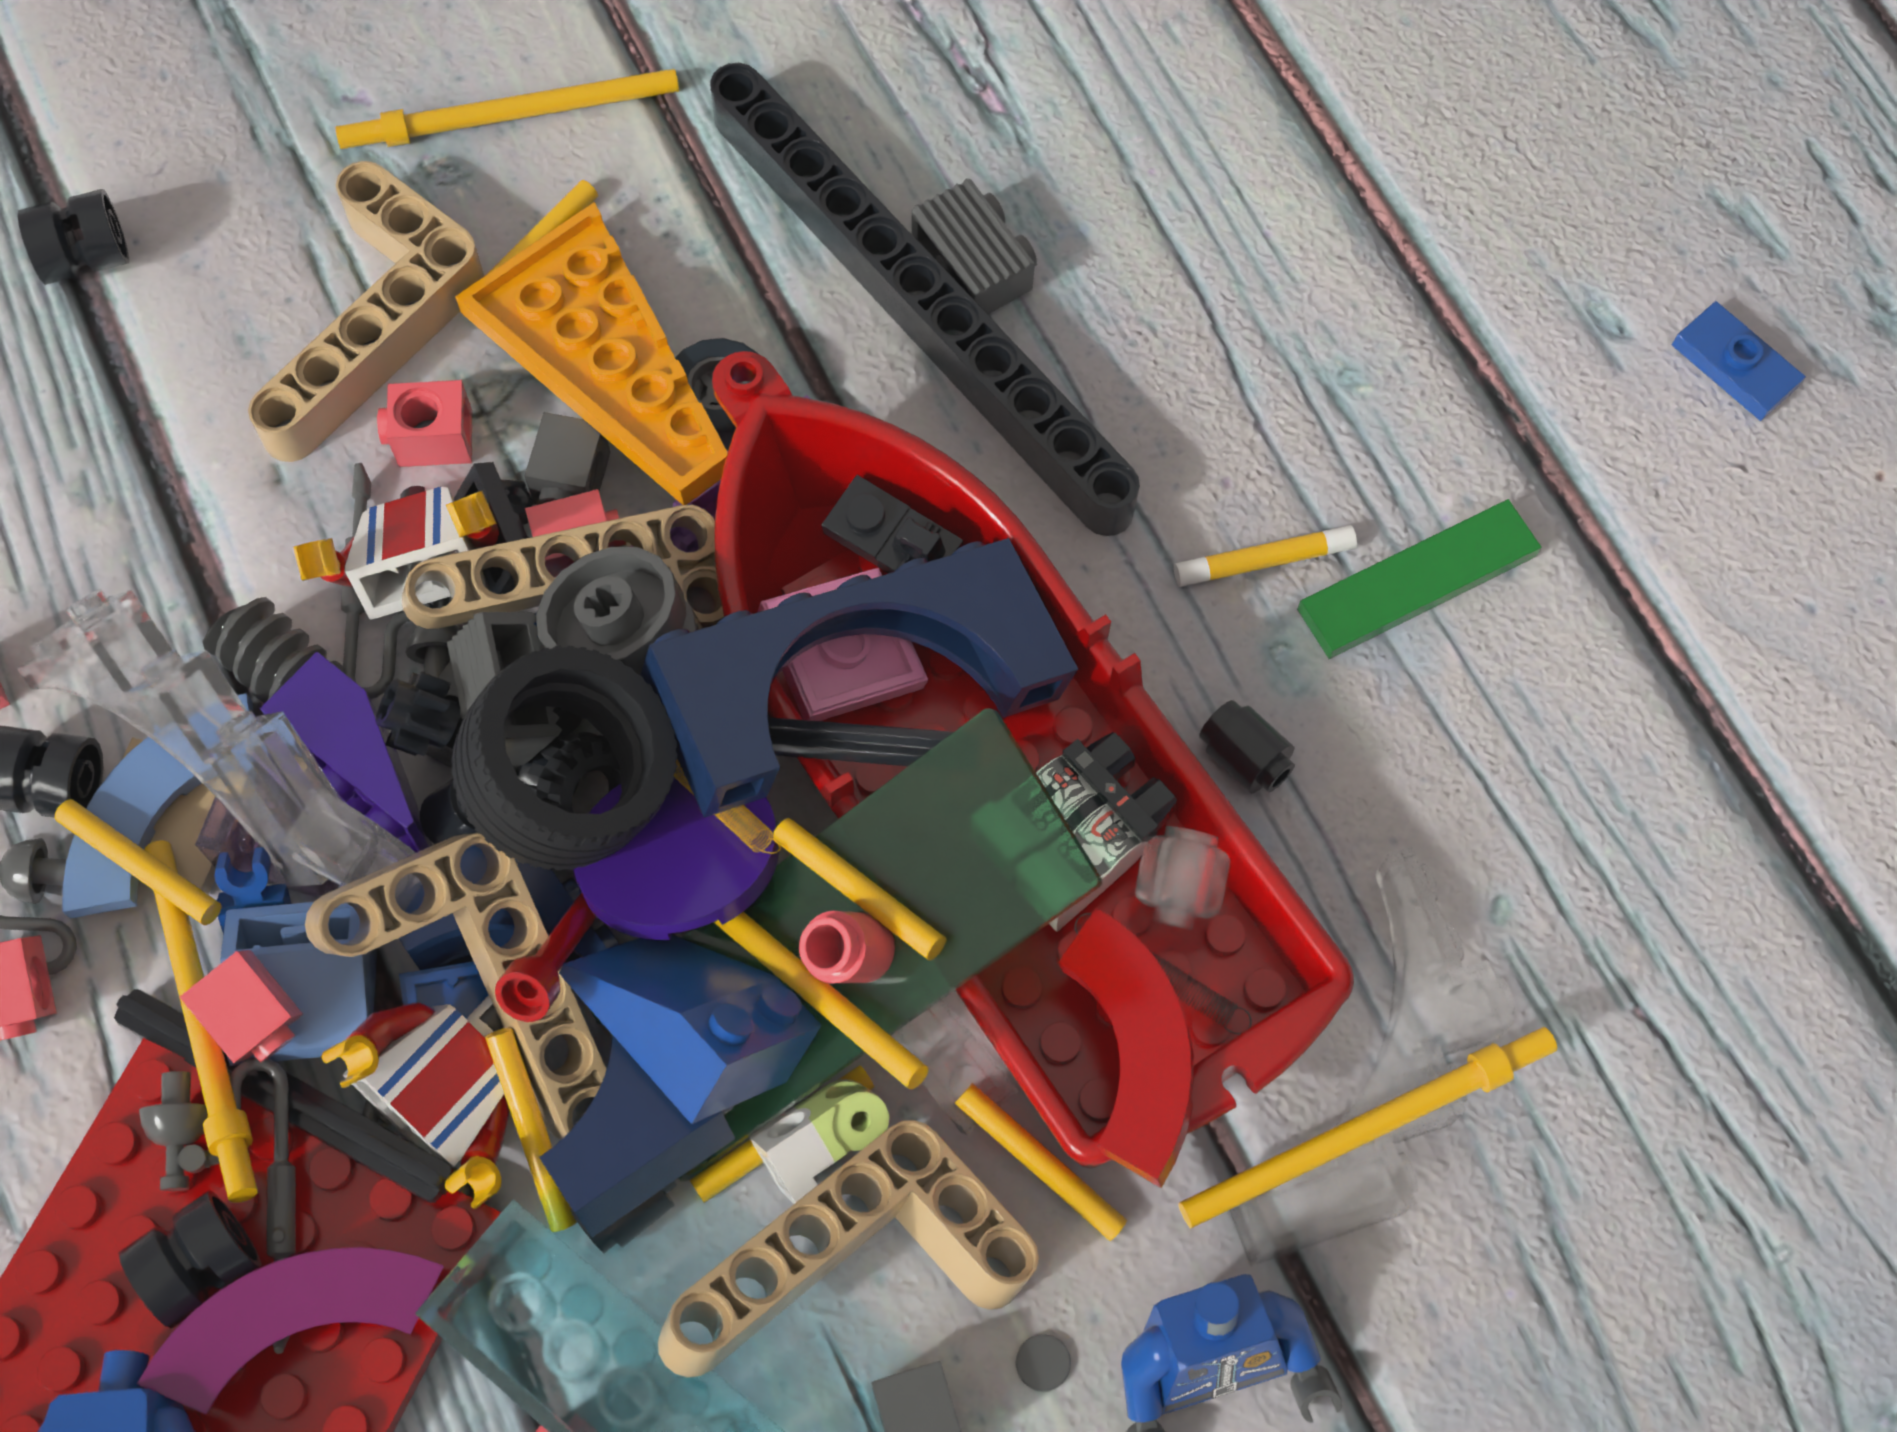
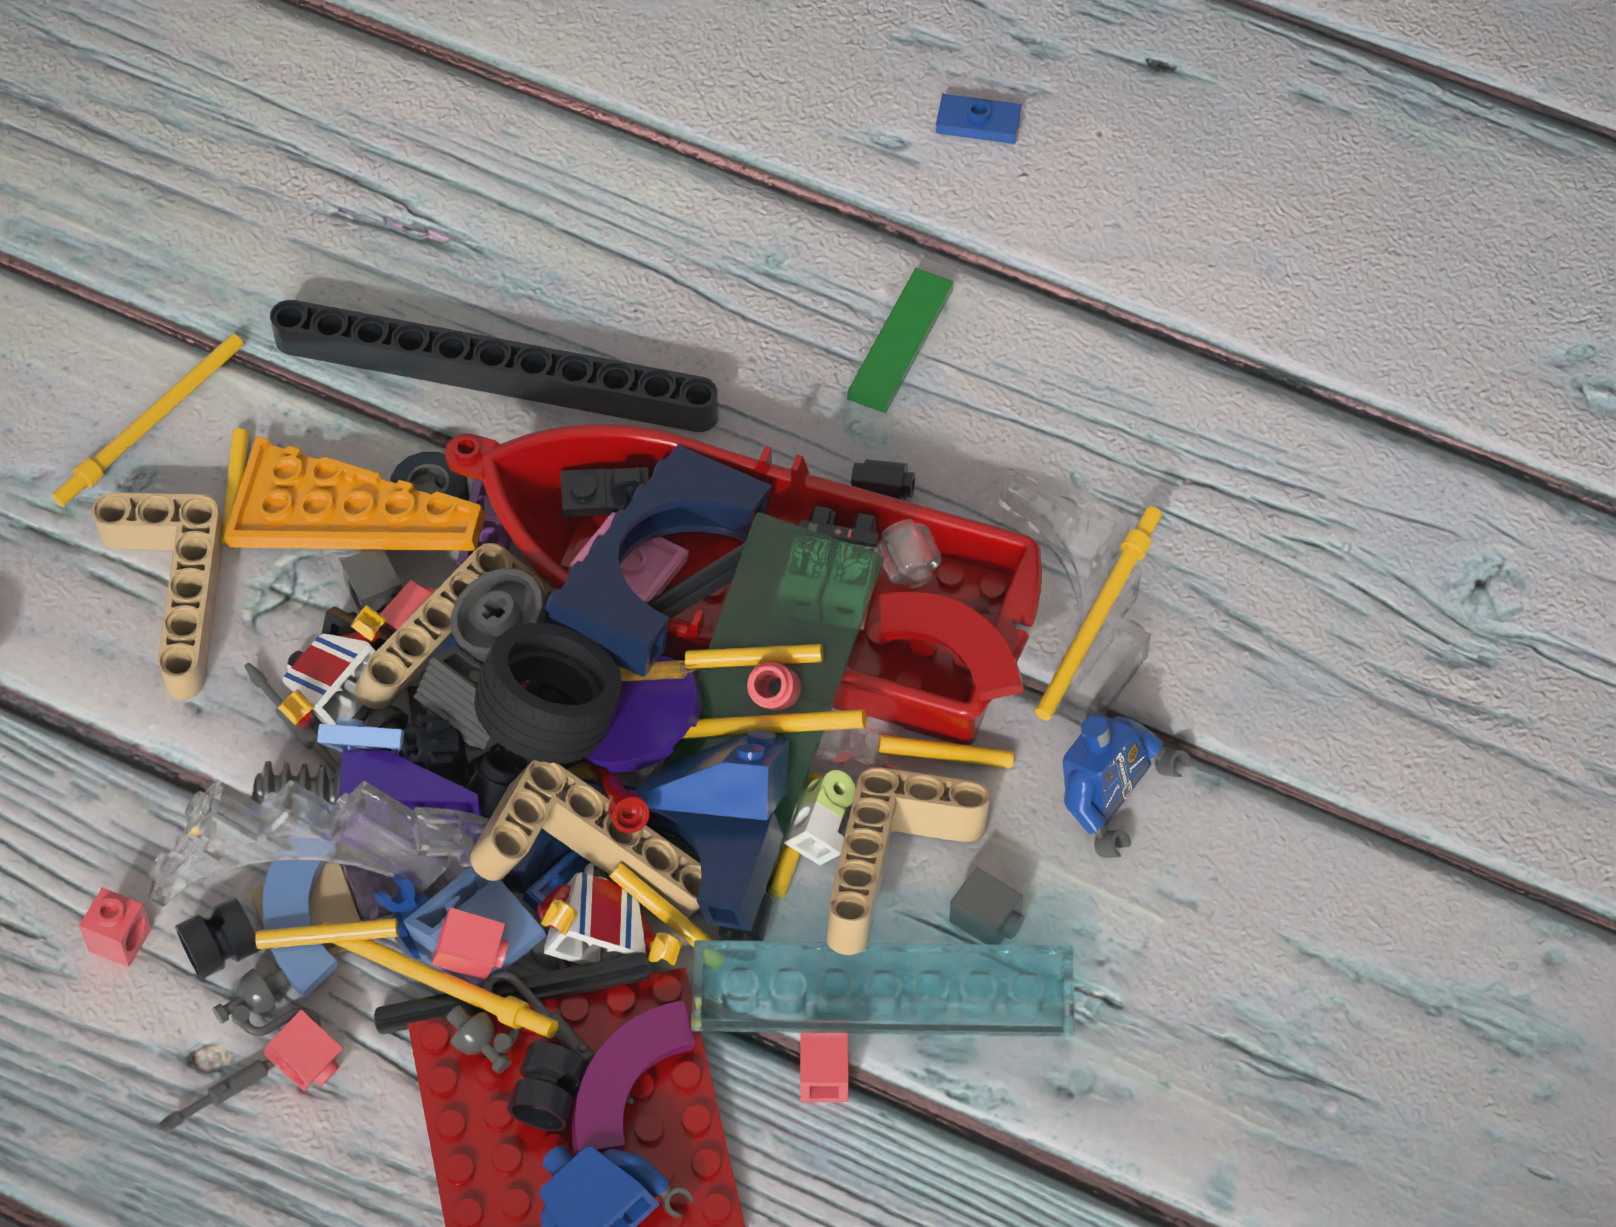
camera: 35 degrees left, 10 degrees down
coral brick [377,380,472,467] -> none
dark grey brick [911,178,1037,314] -> none
dark grey piece [1016,1334,1071,1392] -> none
yellow bar [1174,525,1357,587] -> none
none -> light blue wing [317,718,404,755]

